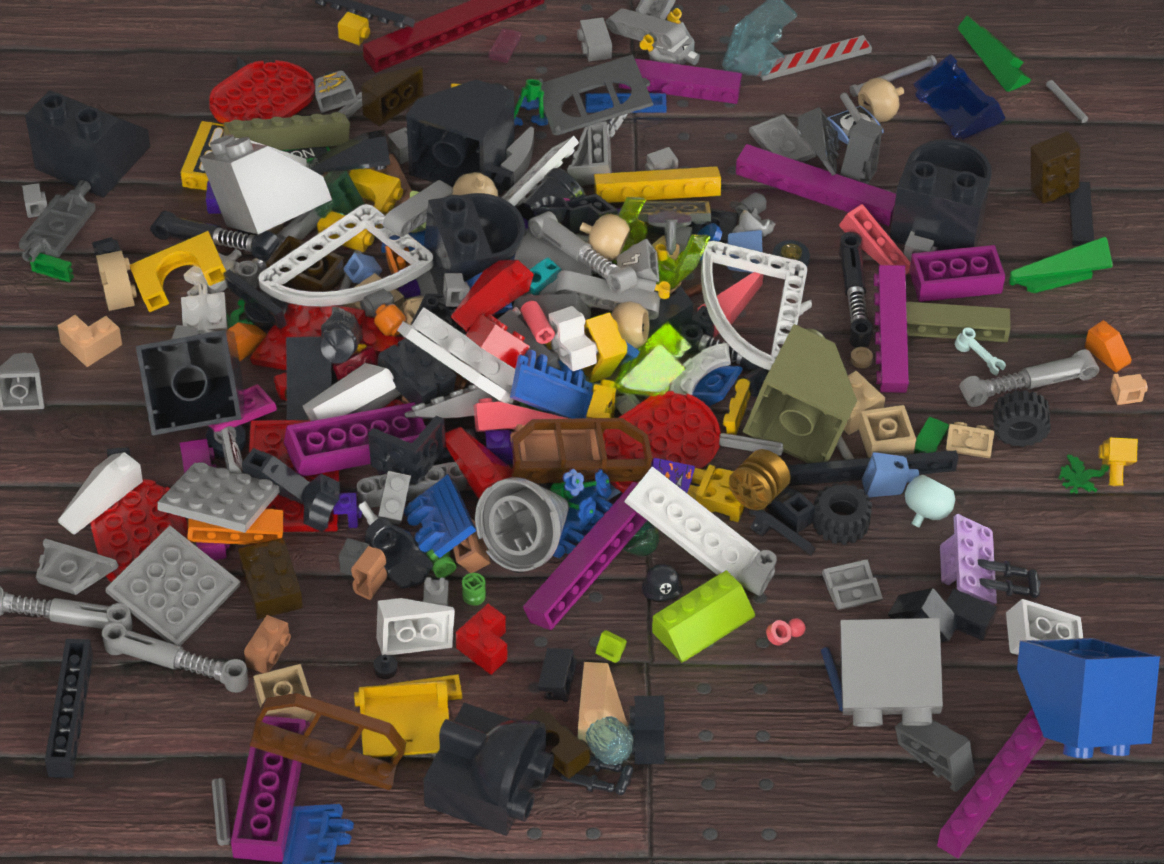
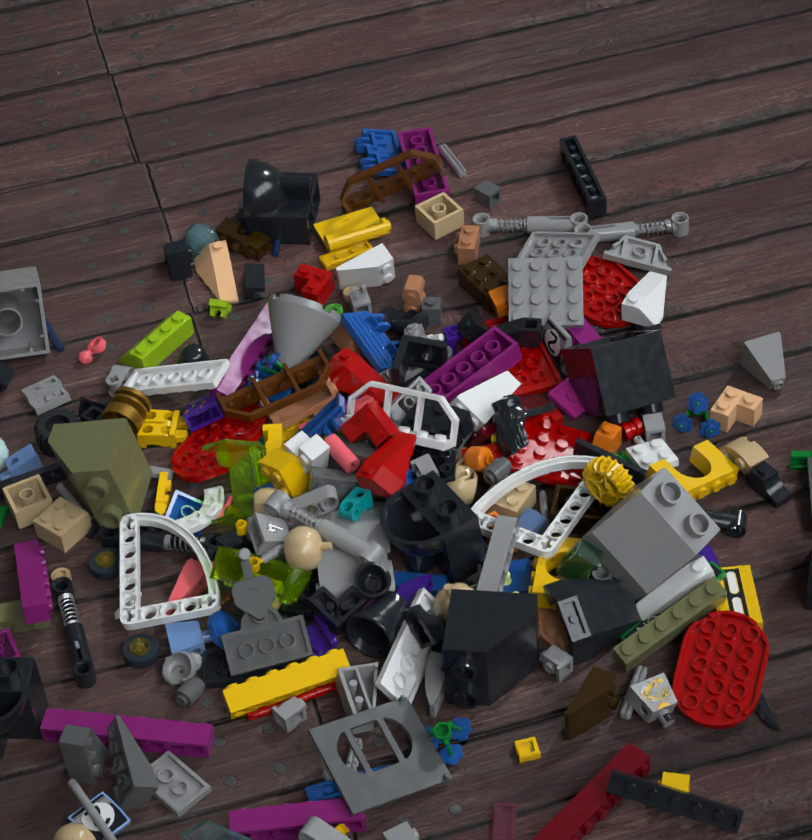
camera: 170 degrees right, 5 degrees down
coral slope [839,204,910,276] -> none
none -> black arch [401,604,446,649]
none -> dark grey brick [474,179,502,210]
none -> yellow gear [582,455,635,507]
none -> blue plant [672,391,721,438]

